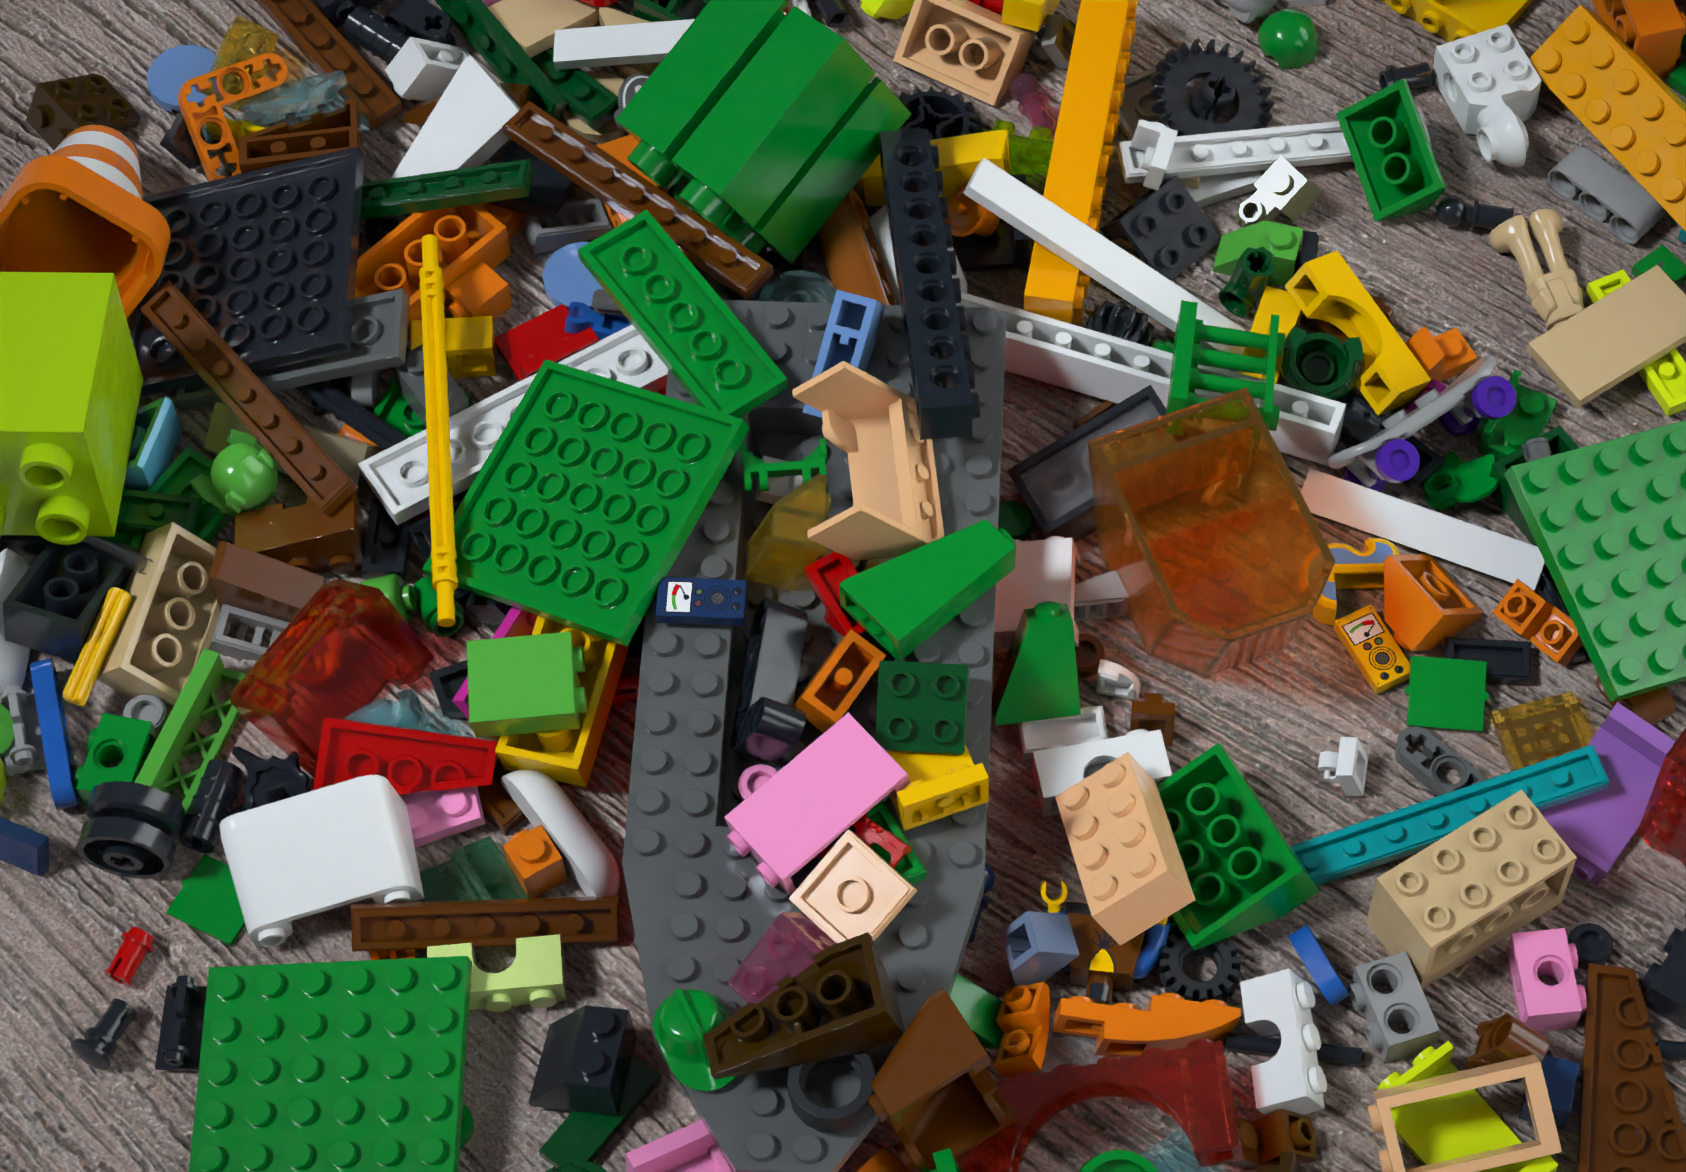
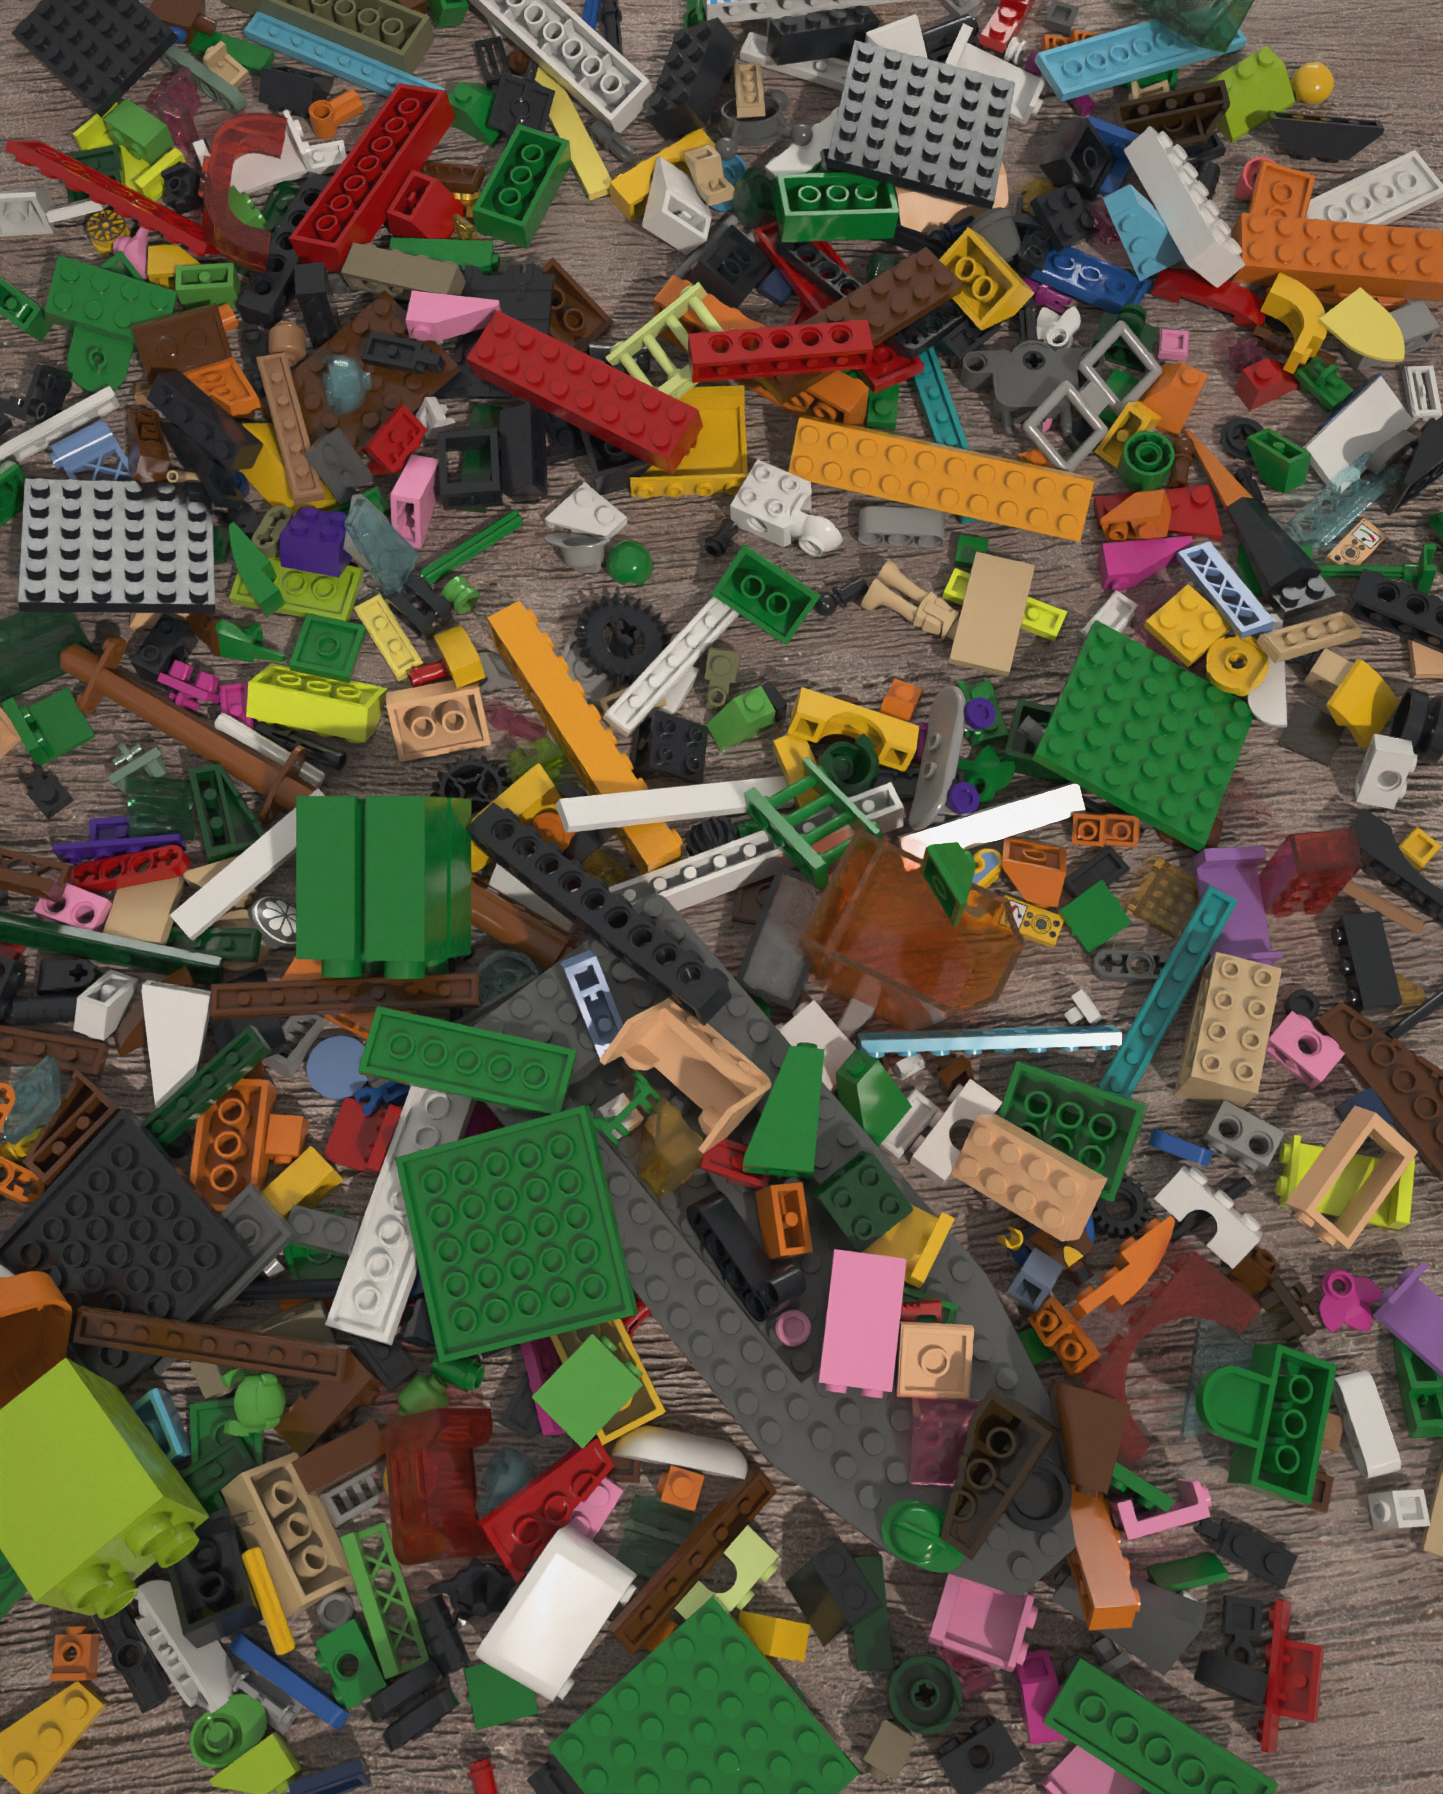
camera: 45 degrees left, 10 degrees up
yellow axle [419,234,458,627] -> none
dark blue tile [656,577,747,626] -> none
white bracket [1131,120,1178,190] -> none
dark green piece [1218,246,1276,317] -> none
reddish brown piece [1466,1014,1549,1069] -> none
none -> clear yellow bracket [581,848,630,887]
none -> yellow slope [738,1611,810,1662]
none -> medium azure plate [856,1025,1122,1058]
none -> green slope [920,841,976,927]

